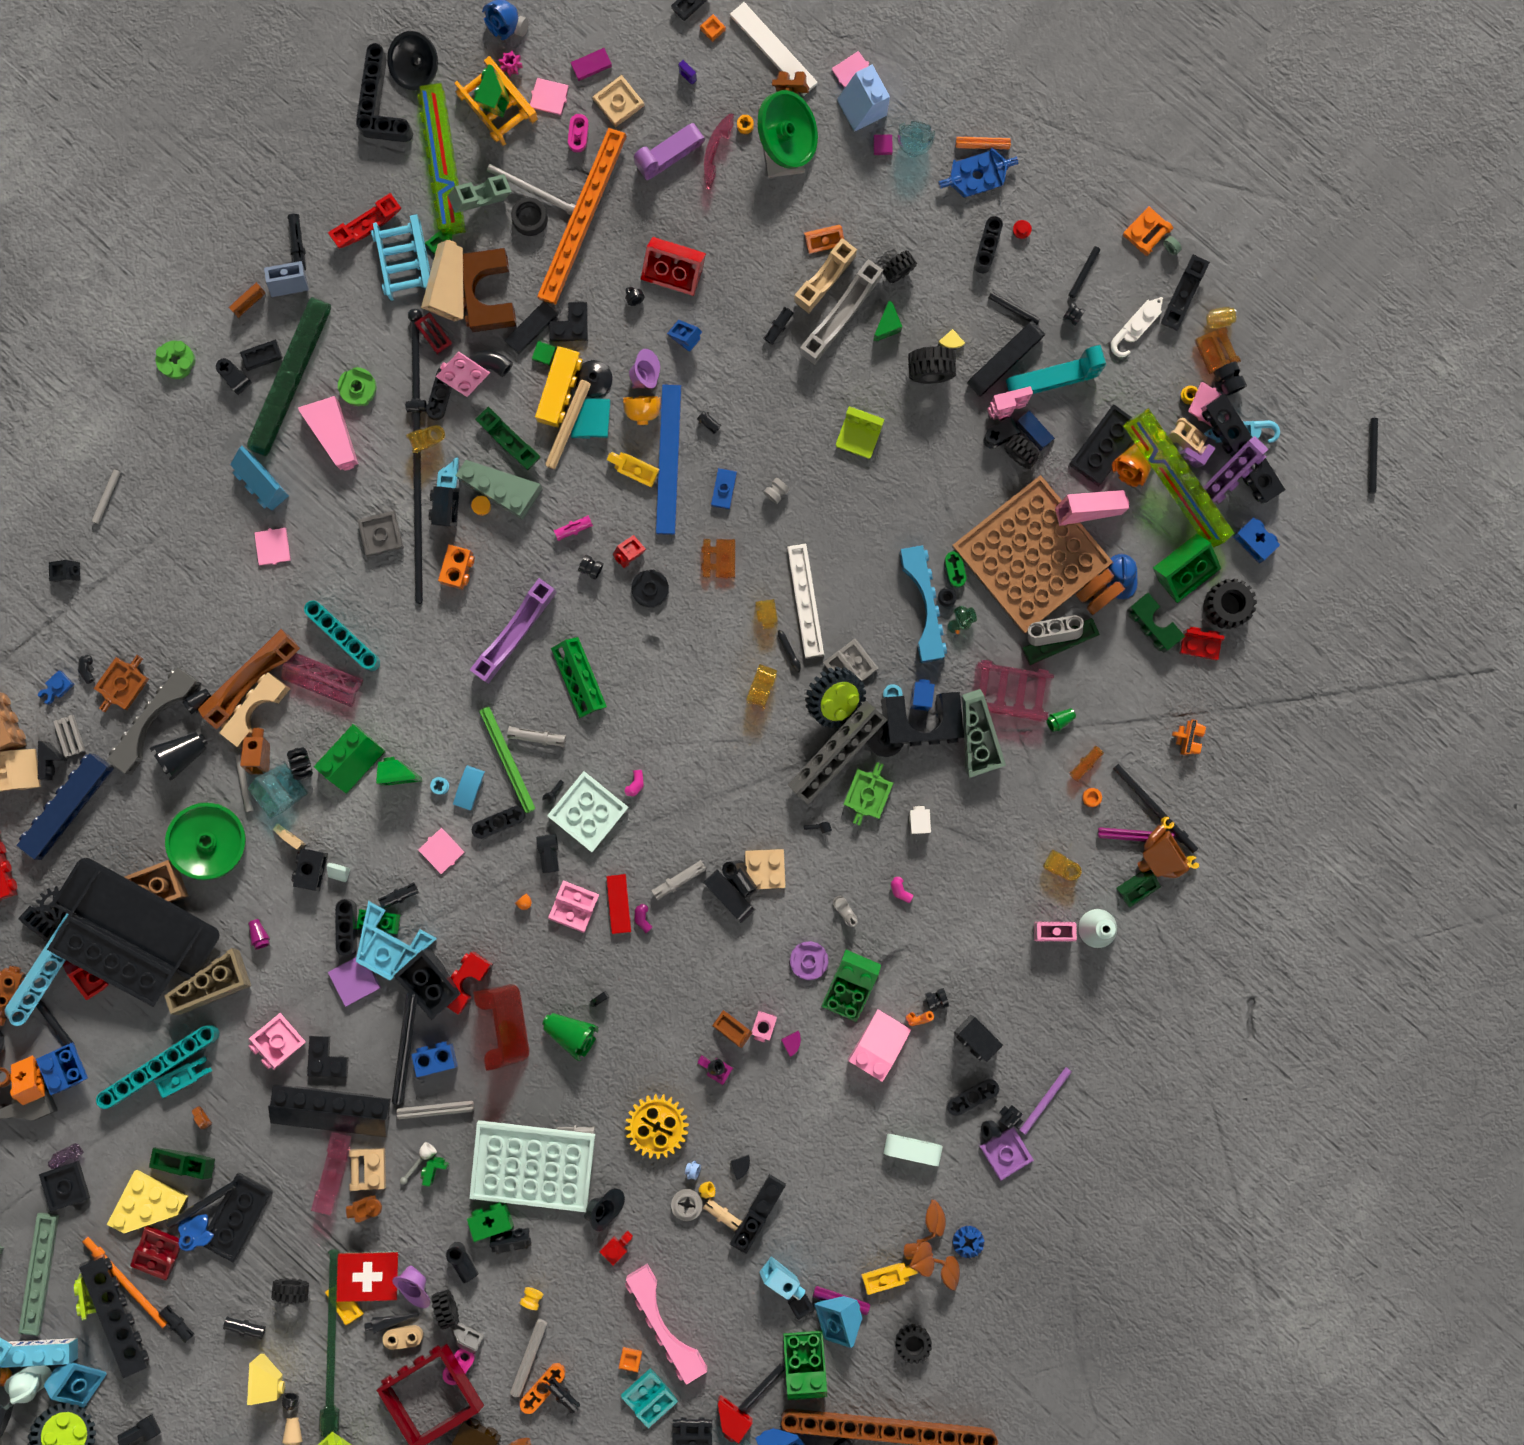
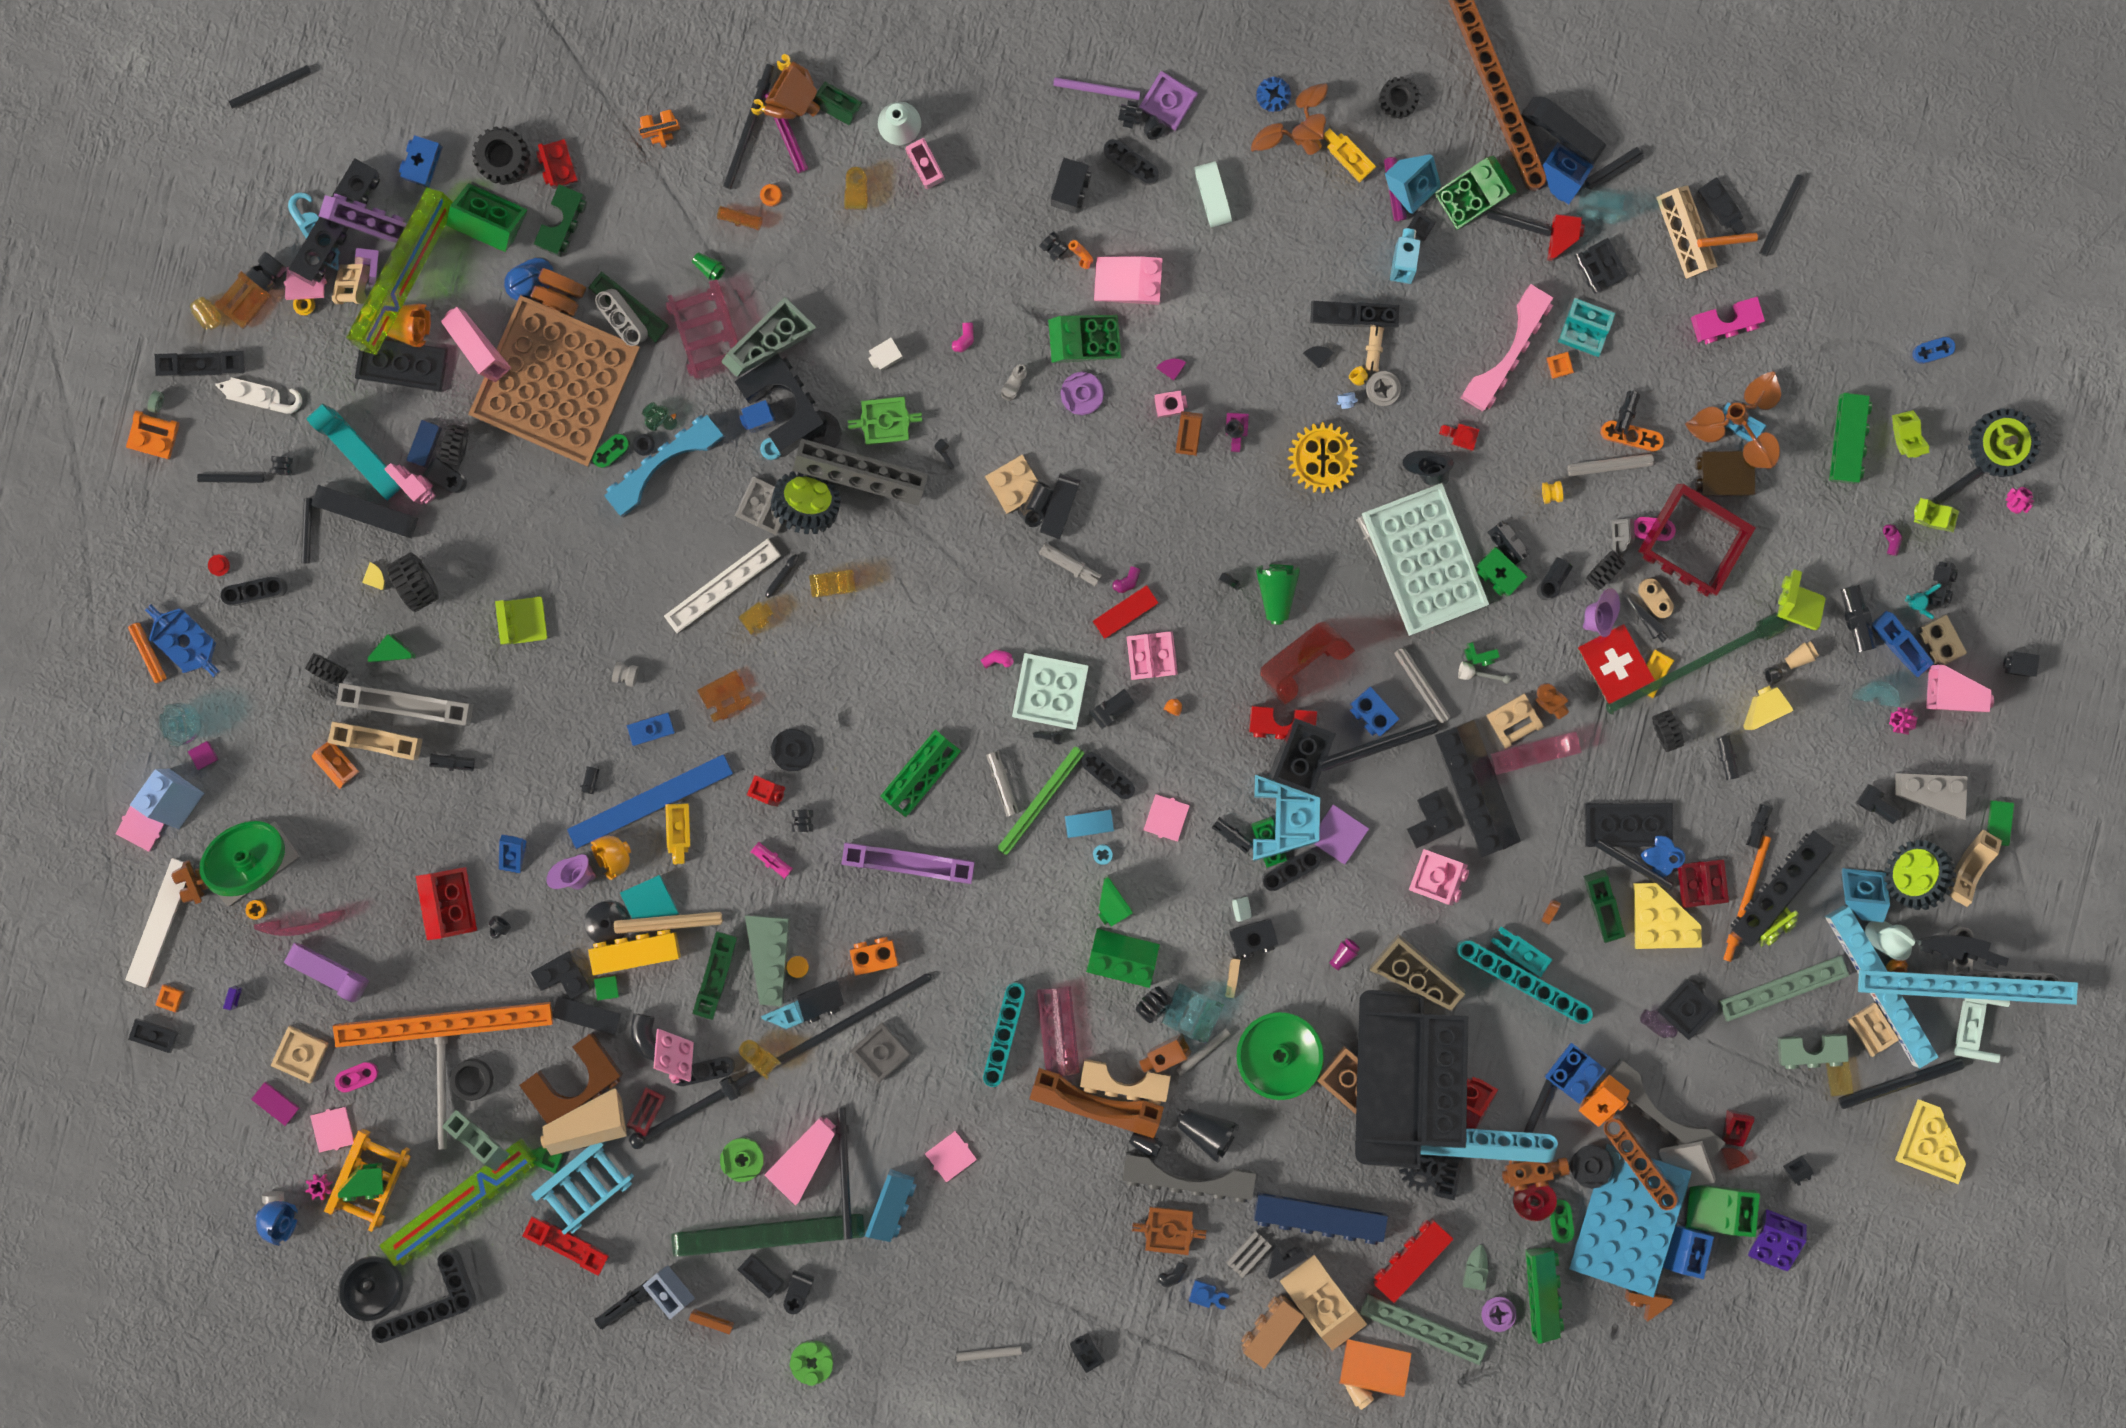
camera: 120 degrees left, 5 degrees up
none -> black bar [836,1107,853,1240]

